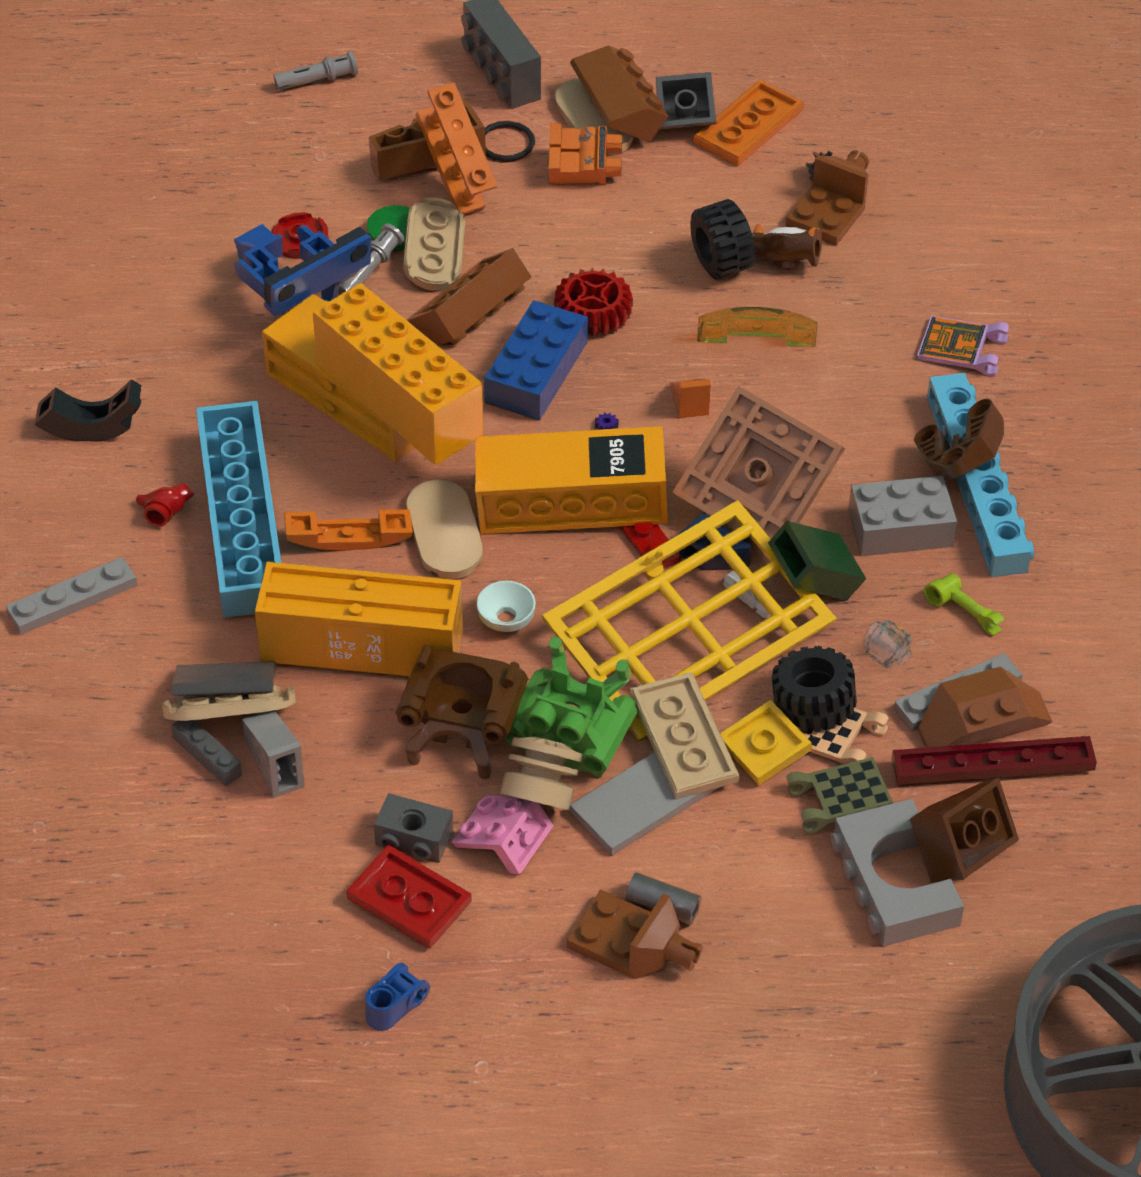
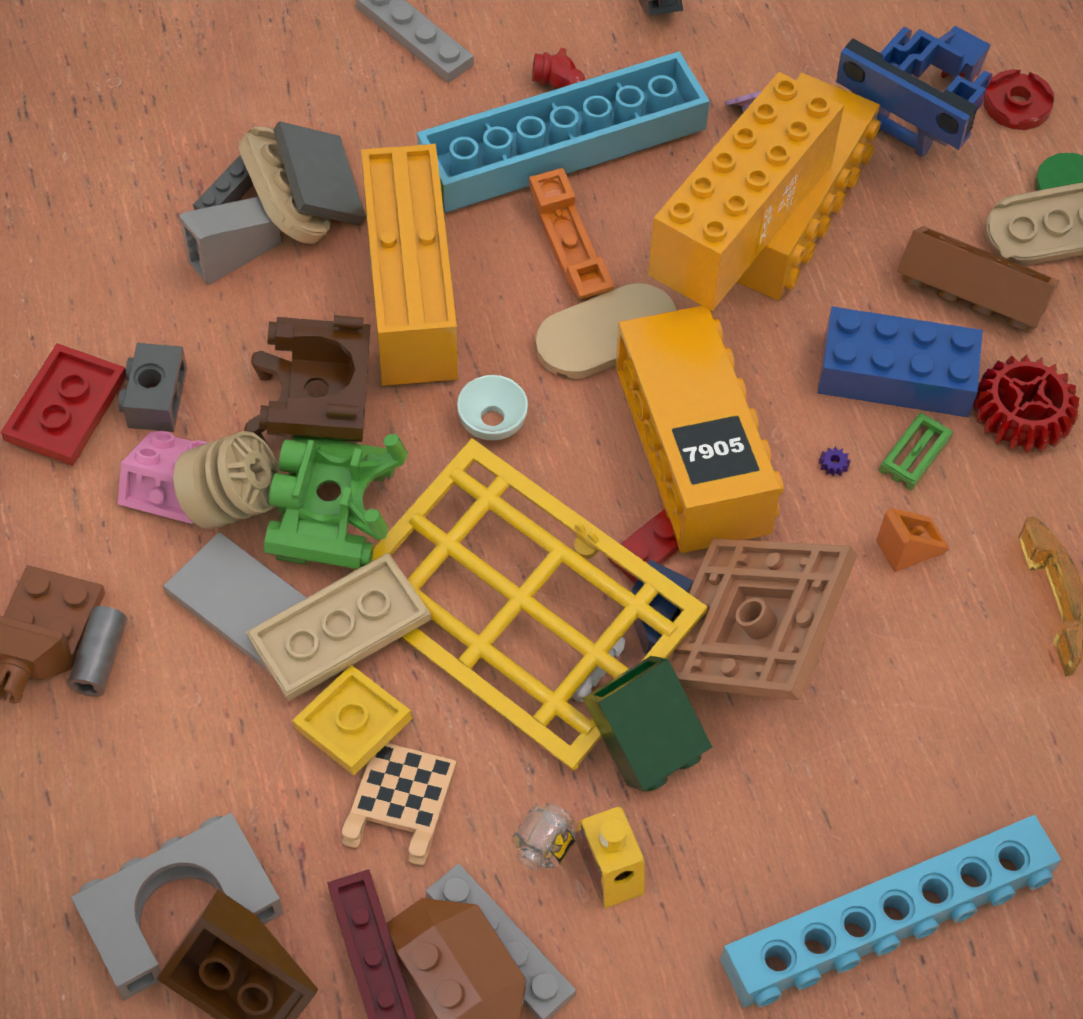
camera: 75 degrees right, 10 degrees up
light grey pin [338,223,404,295] -> none
black tyre [772,646,857,732] -> none
olive flag [786,757,893,834] -> none
light grey brick [848,475,957,556] -> none
reddish brown connector [914,399,1004,481] -> none
lime brick [924,573,1005,636] -> none
none -> yellow torso [574,806,645,909]
none -> lavender plant [725,90,763,113]
none -> bright green tile [879,412,953,491]

